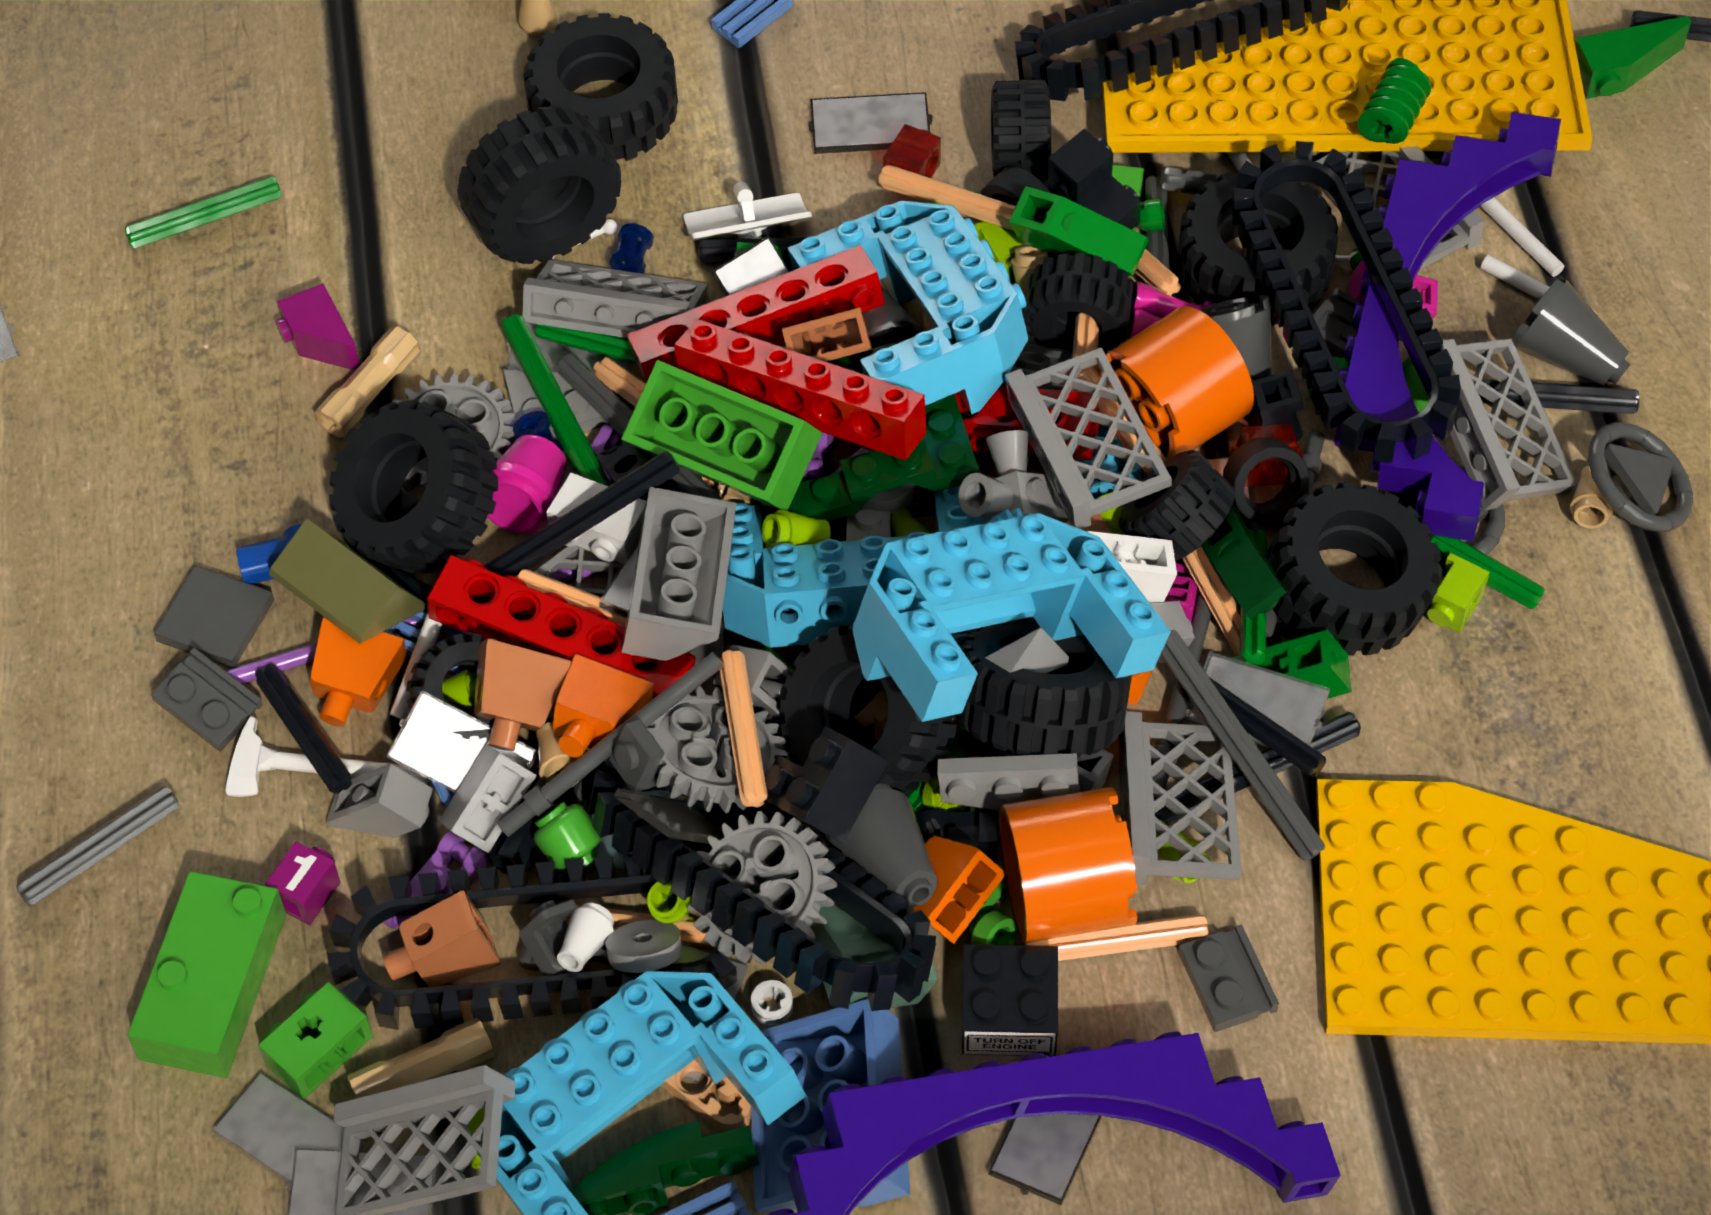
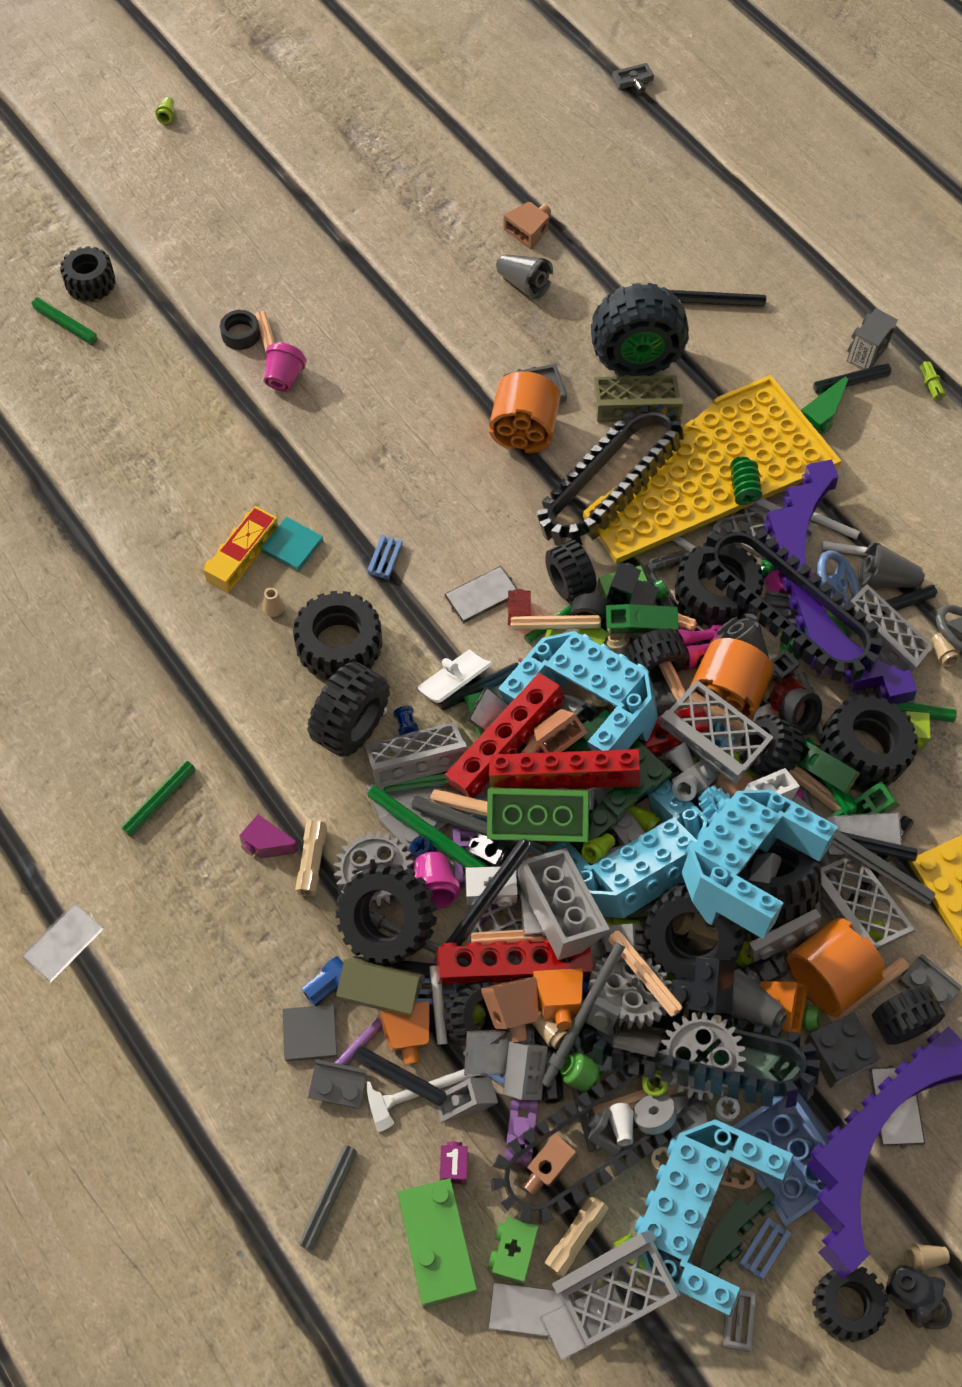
camera: 30 degrees left, 5 degrees up
none -> medium blue piece [817,550,861,608]
none -> black tyre [871,986,945,1045]

